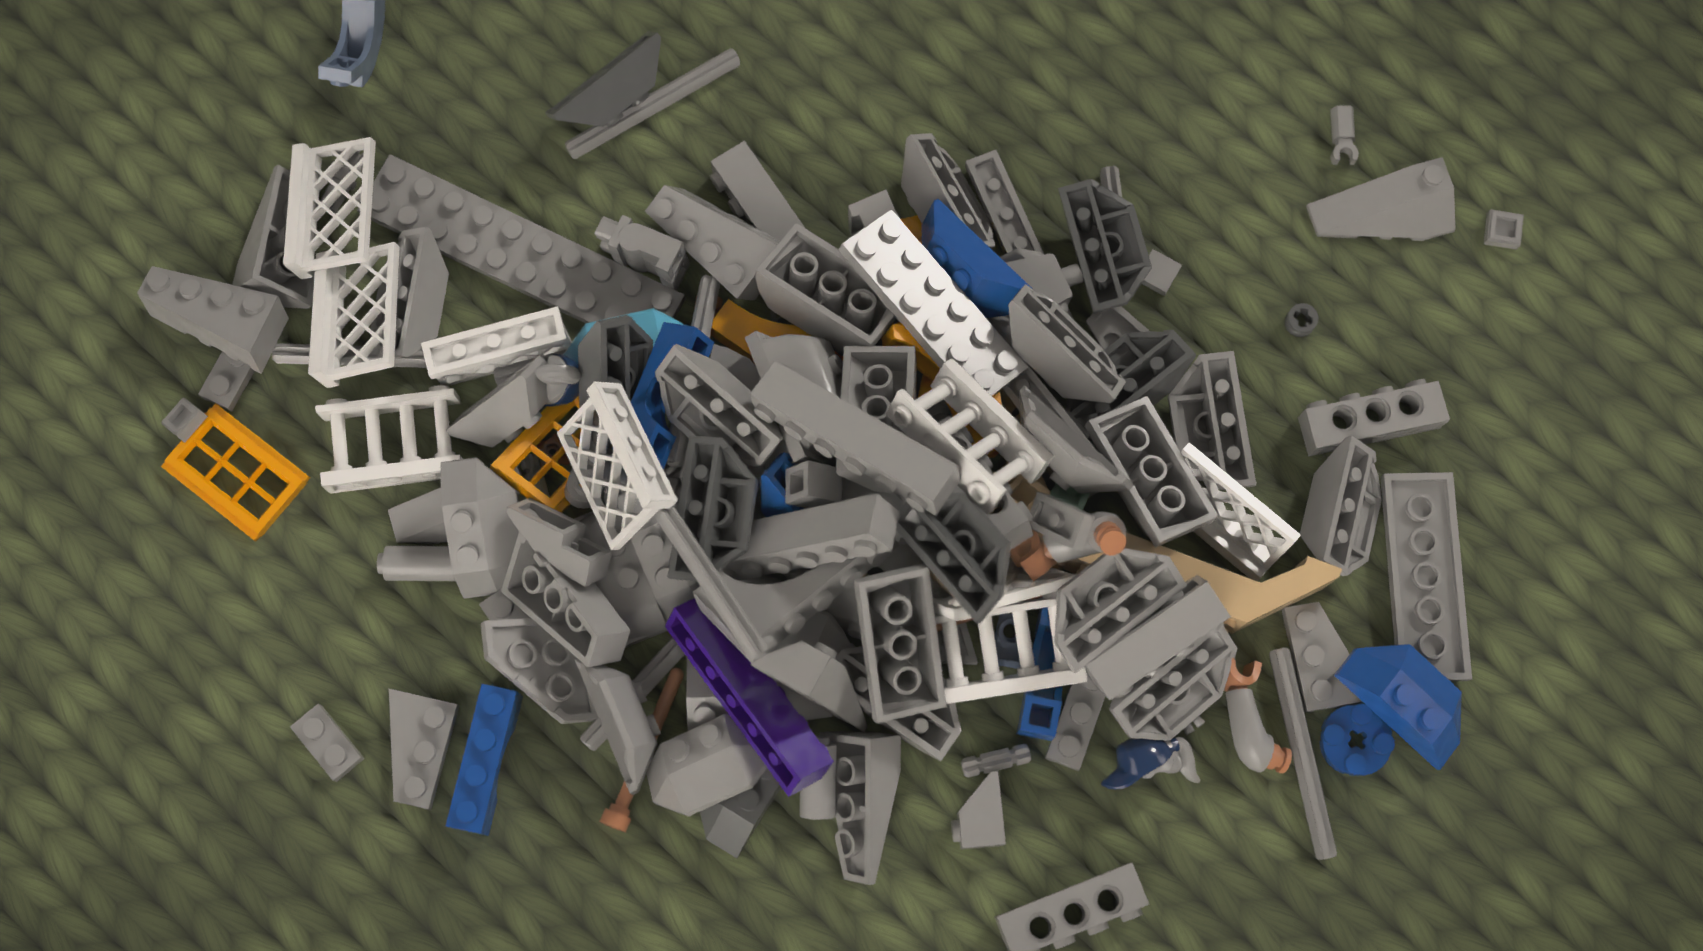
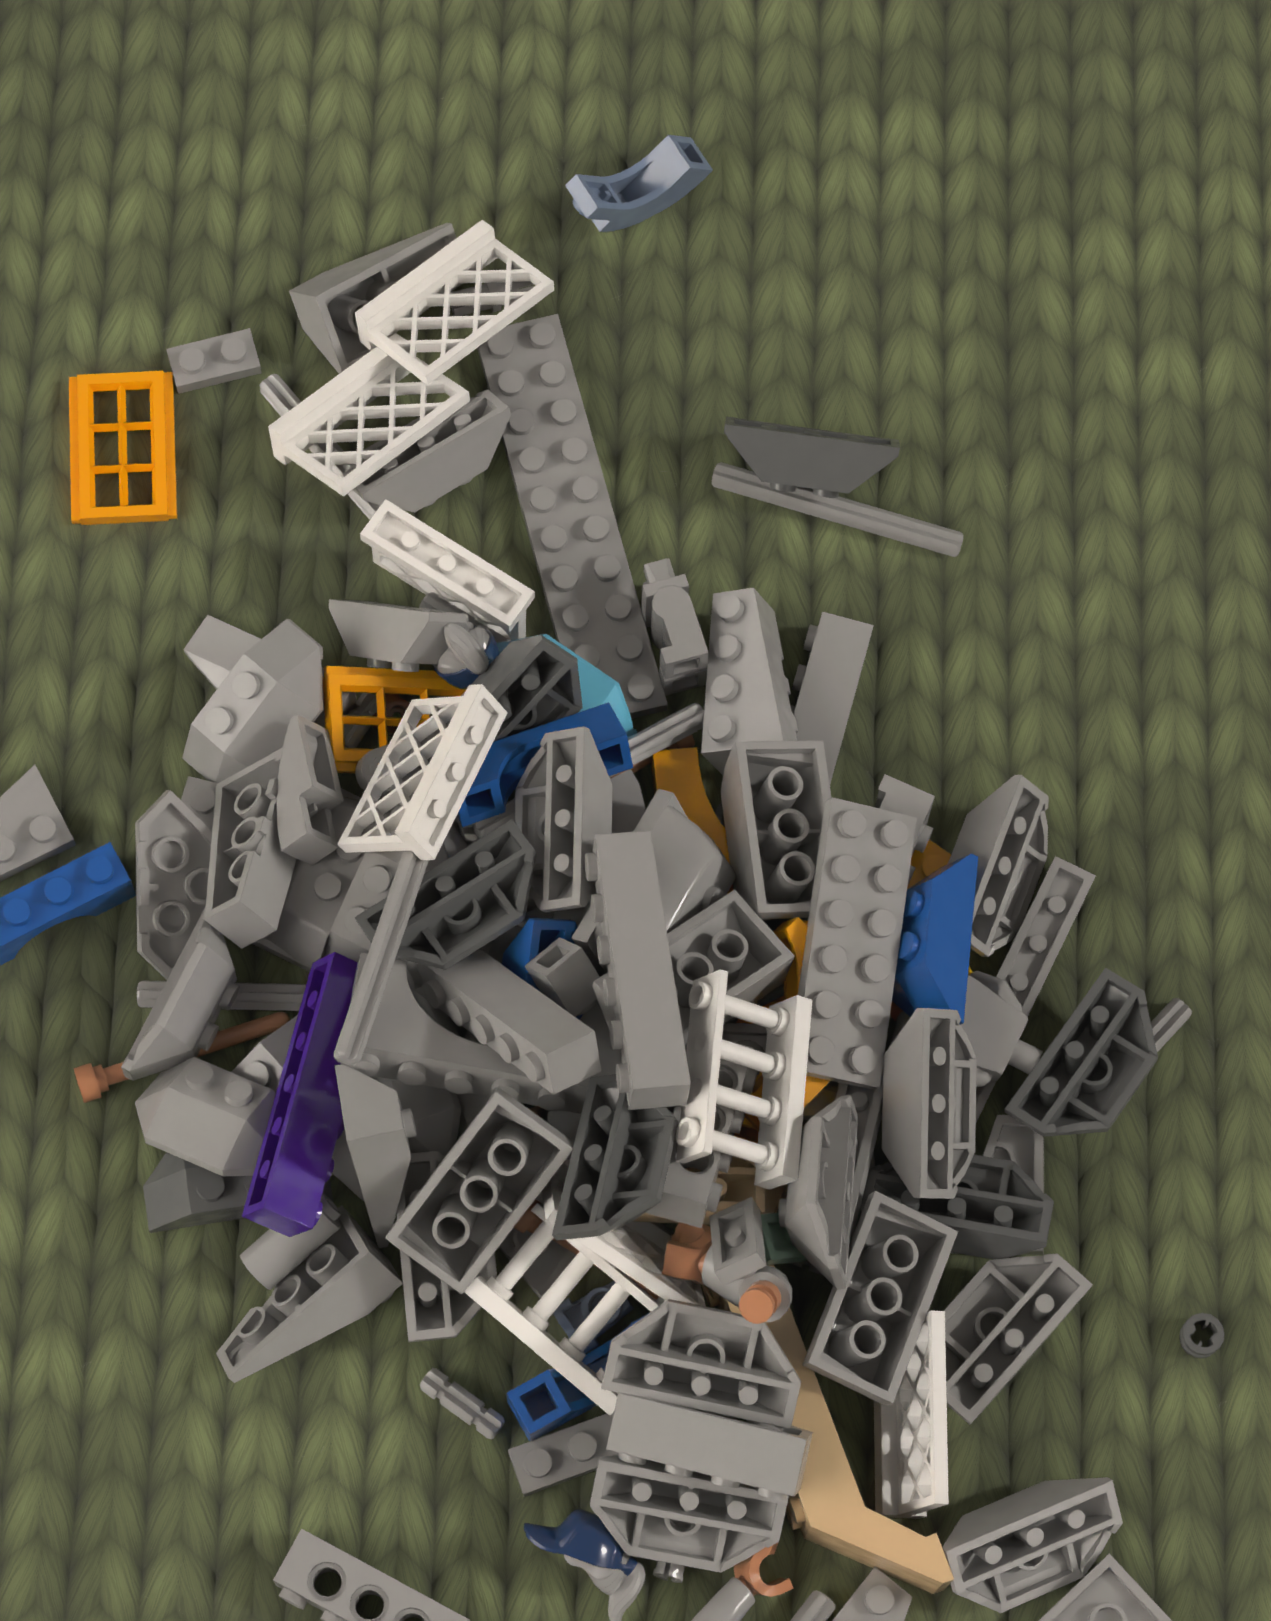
camera: 45 degrees right, 5 degrees down
light grey wedge [137,266,289,374] -> none
light grey tile [161,397,208,442] -> none
white fence [315,385,463,494] -> none
light grey brick [377,546,456,581] -> none
light grey slope [951,771,1006,850] -> none
light grey tile [1142,249,1182,296] -> none
light grey brick [1298,379,1450,456] -> none

